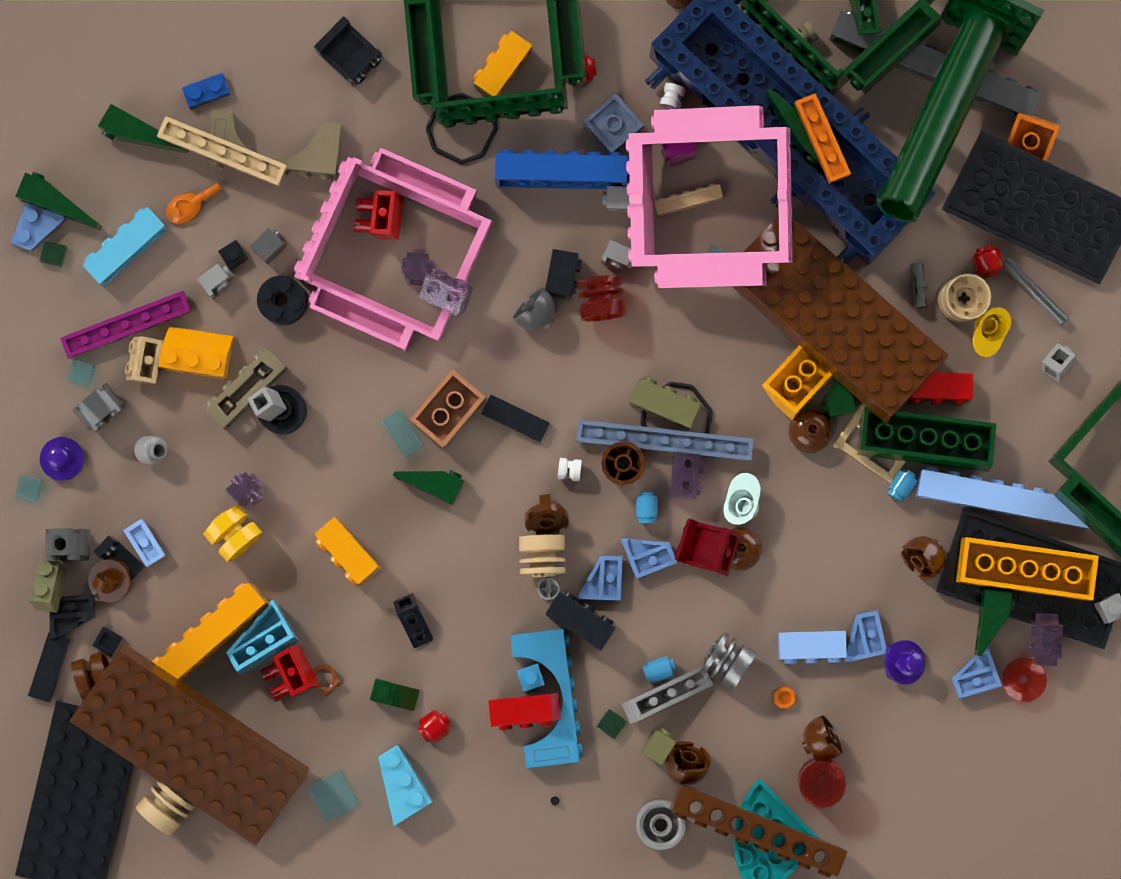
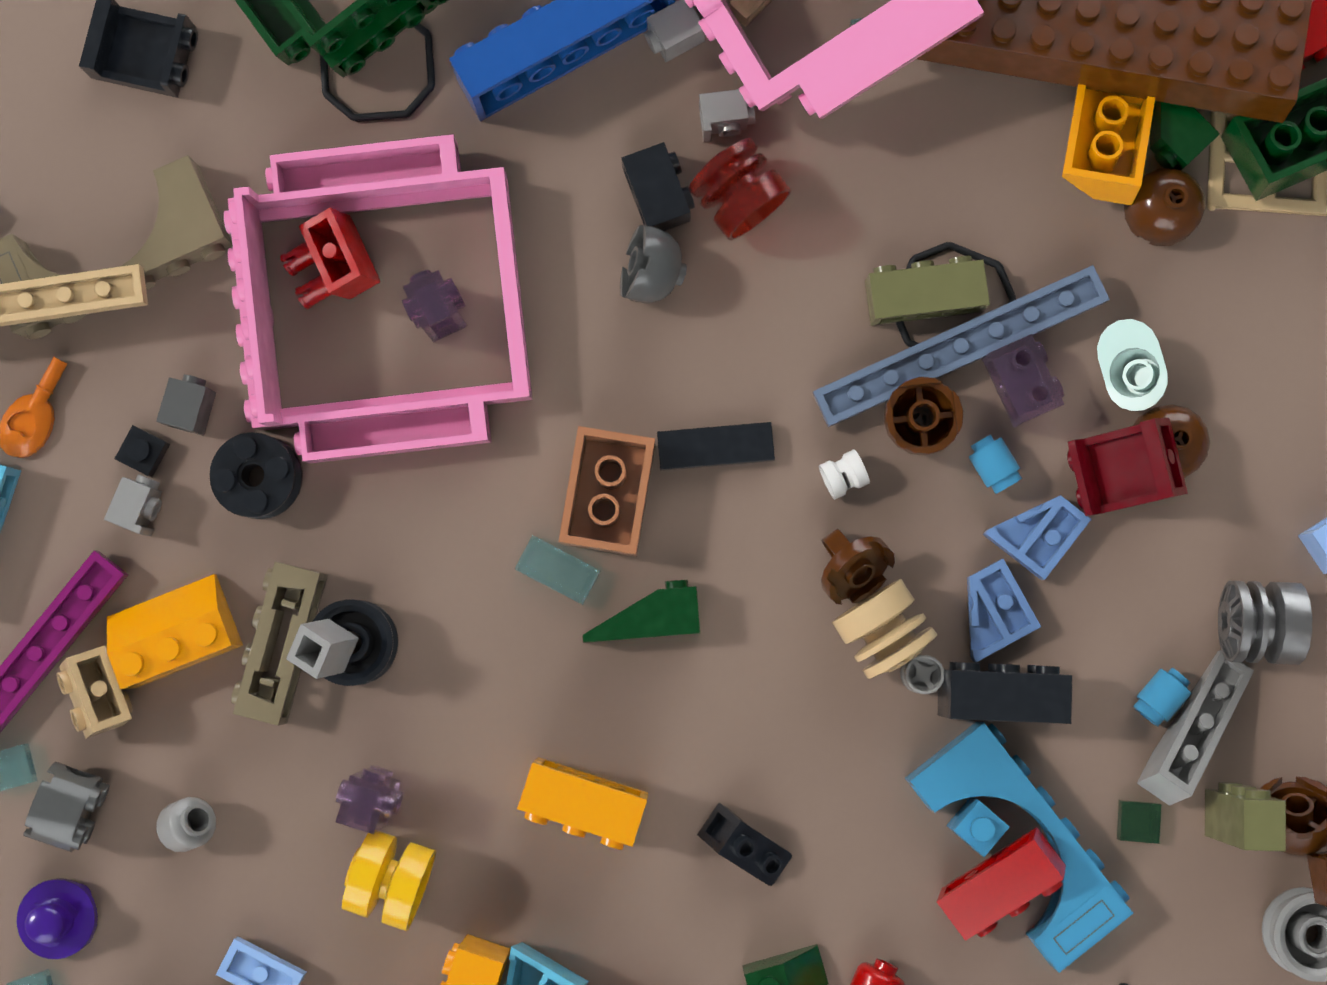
camera: 30 degrees left, 0 degrees up
clear purple brick [419,269,473,316] -> none

